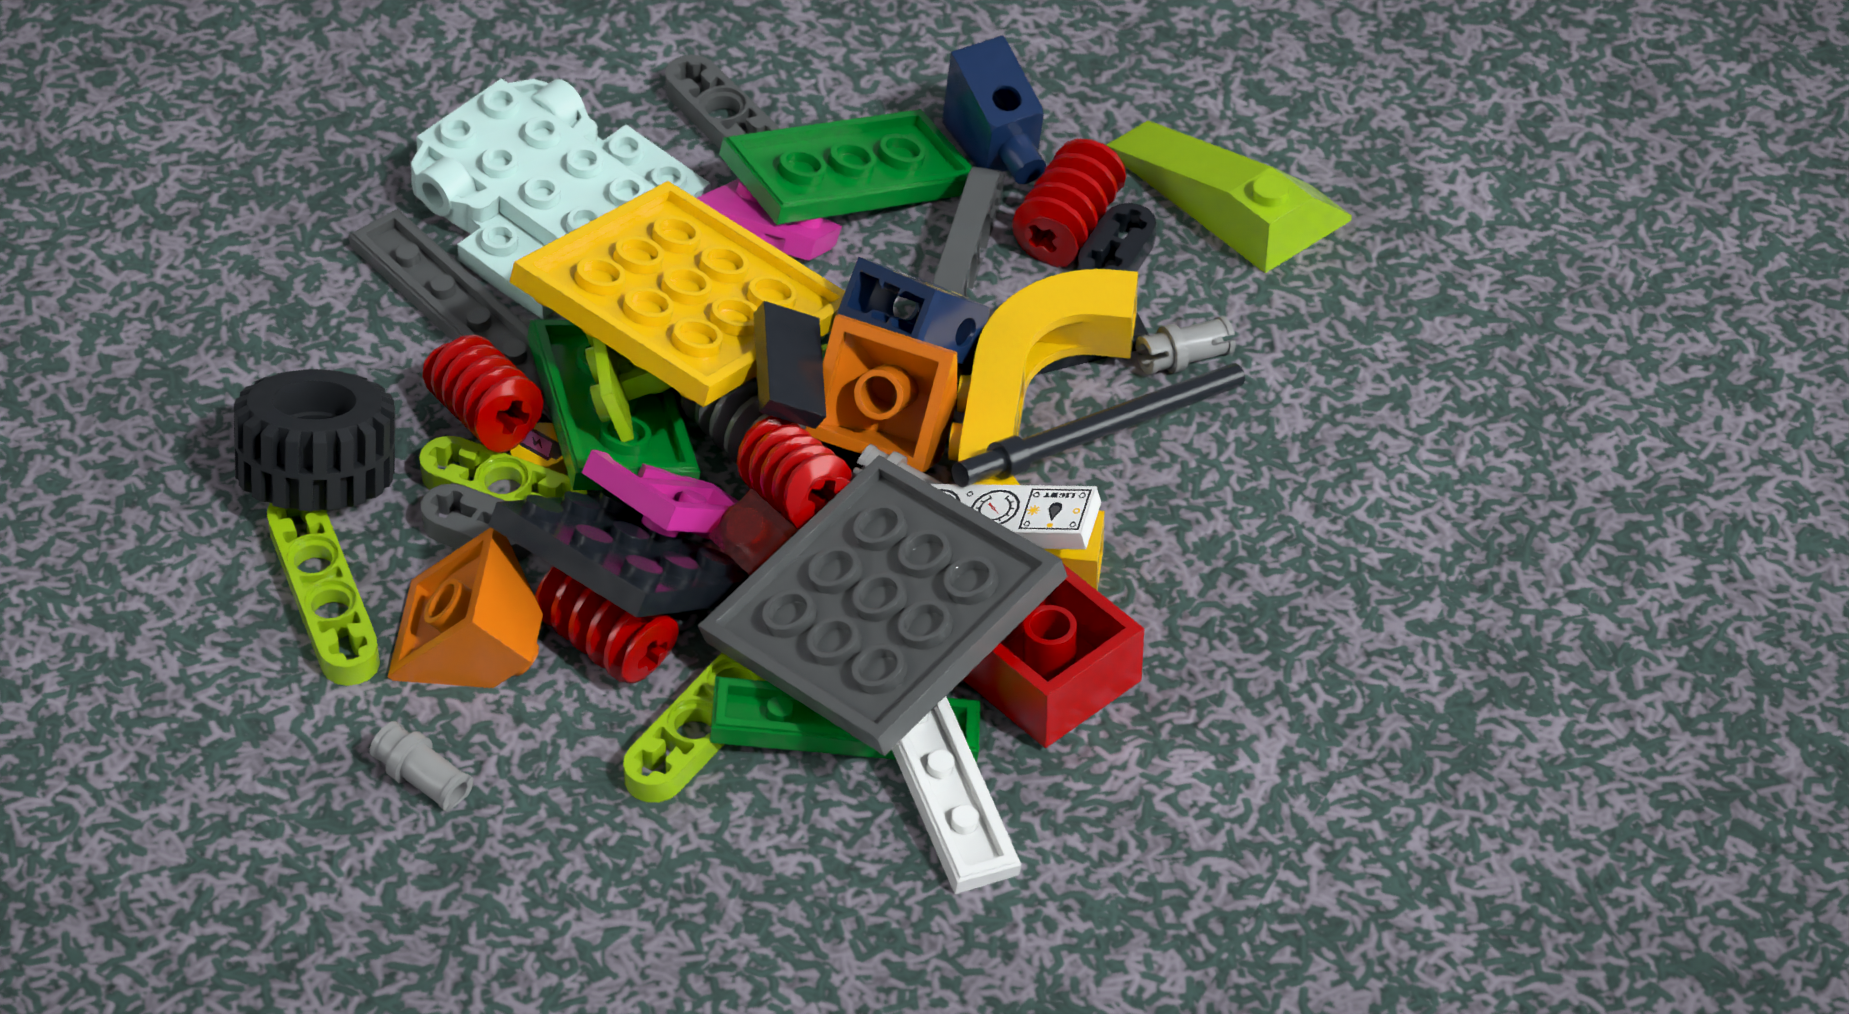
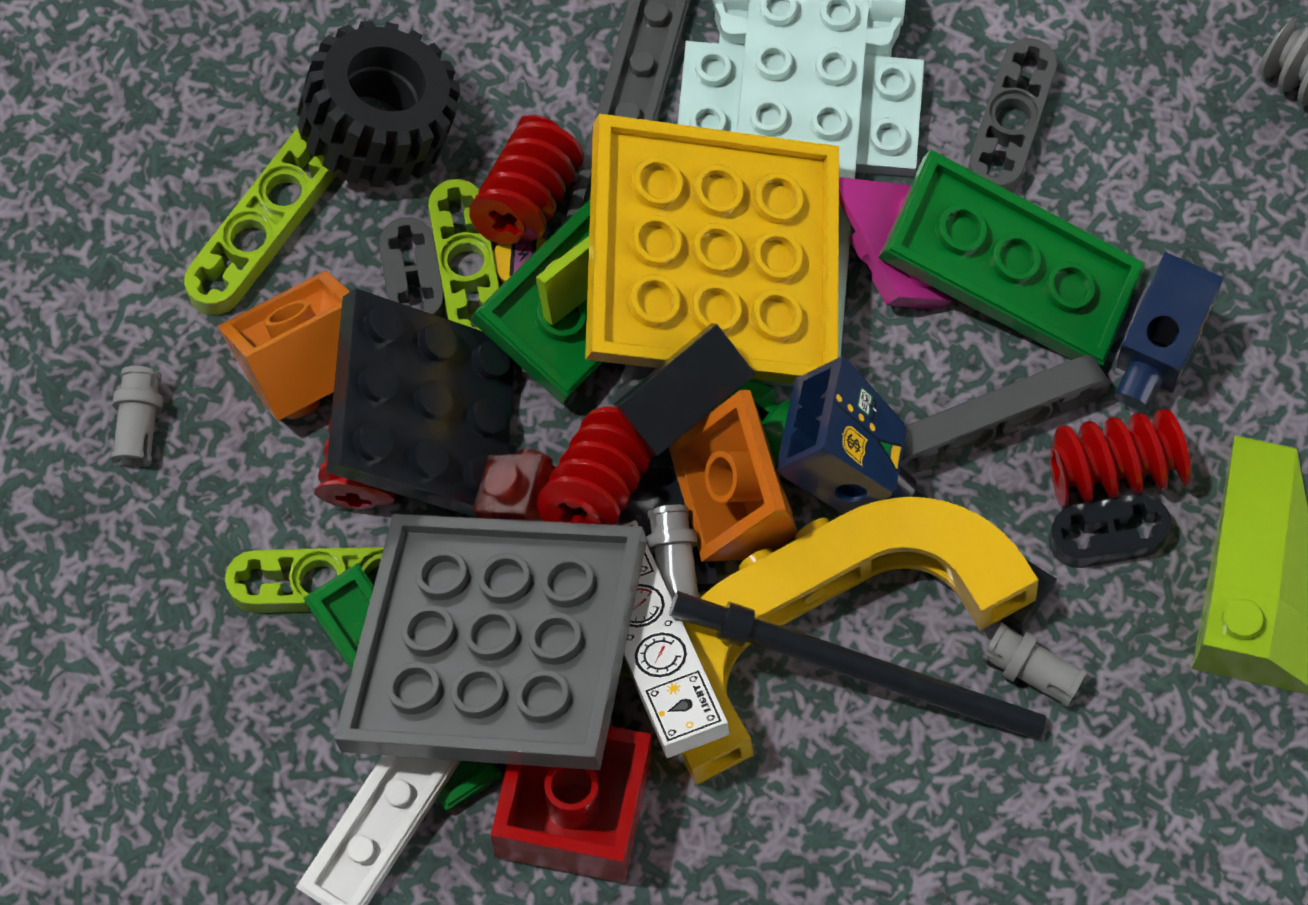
camera: 55 degrees right, 20 degrees up
dark pink wing [582,450,756,540] -> none

